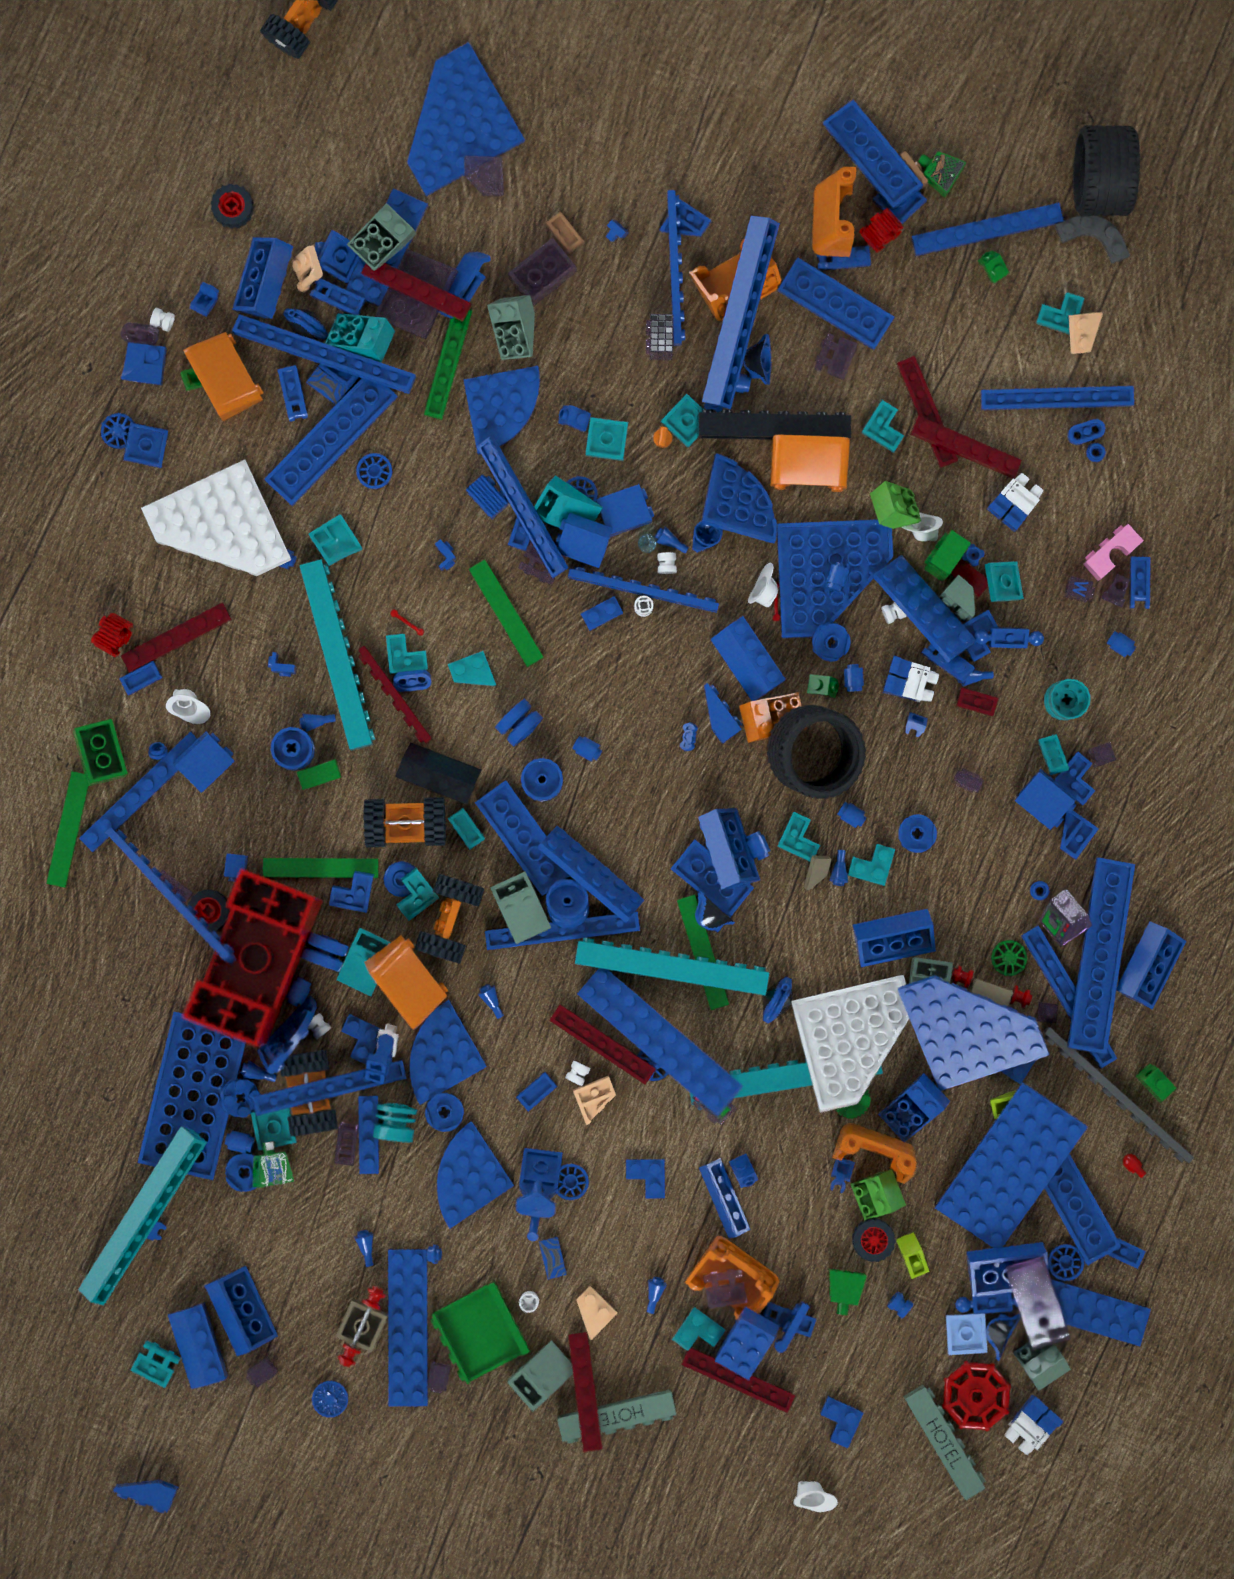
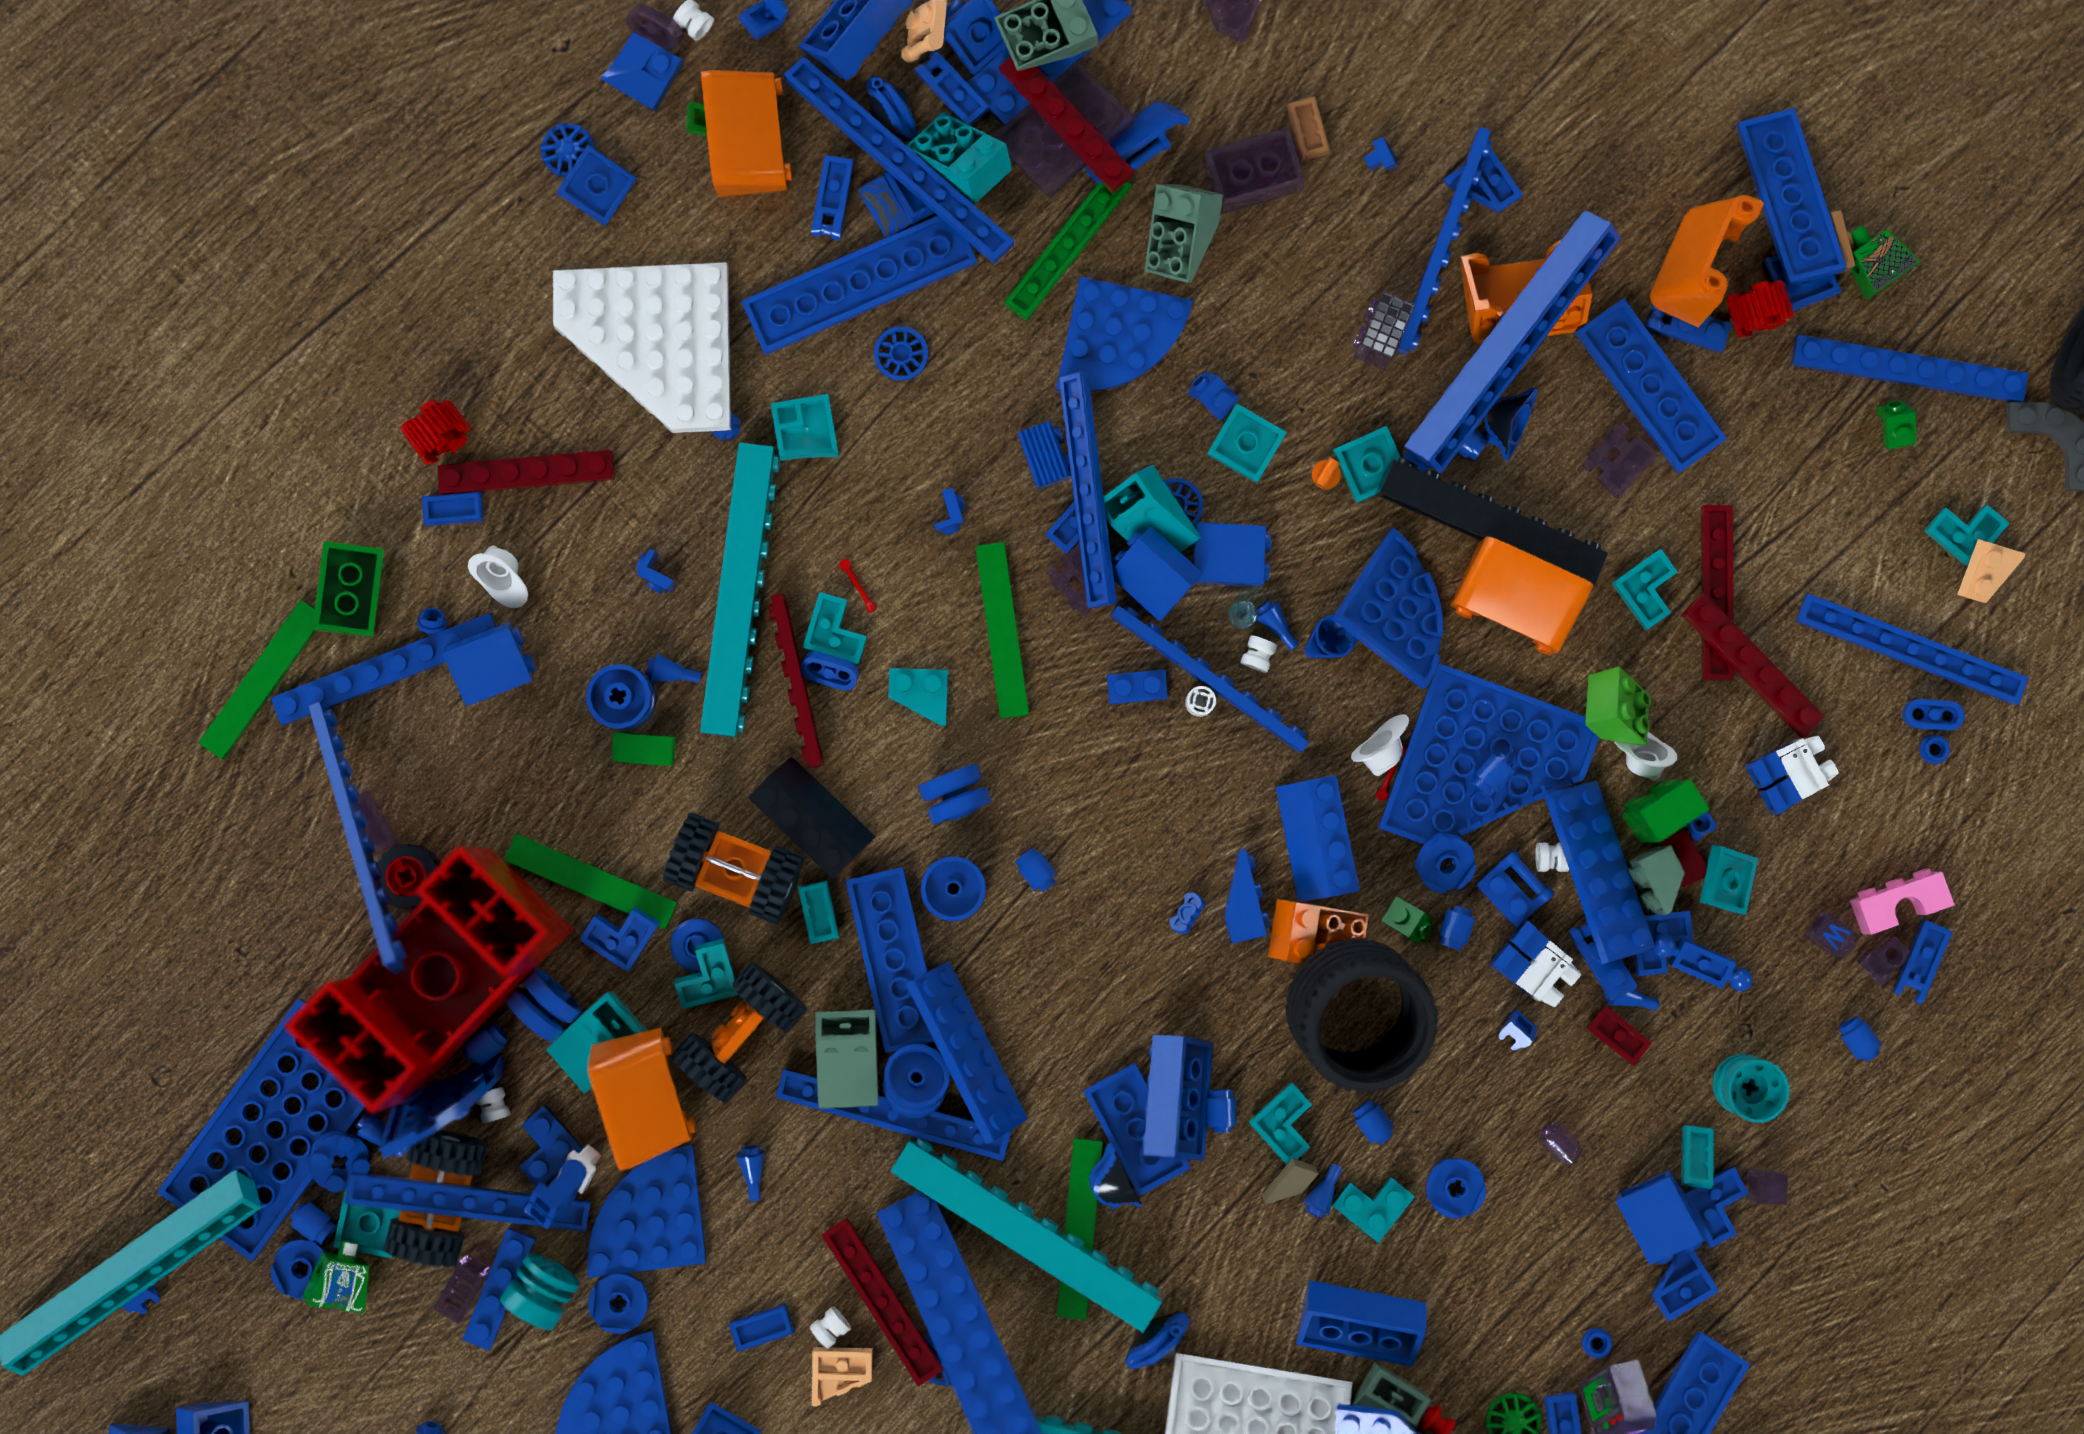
camera: 30 degrees right, 0 degrees up
blue brick [224,853,248,882] -> none
none -> blue plate [1475,849,1555,928]

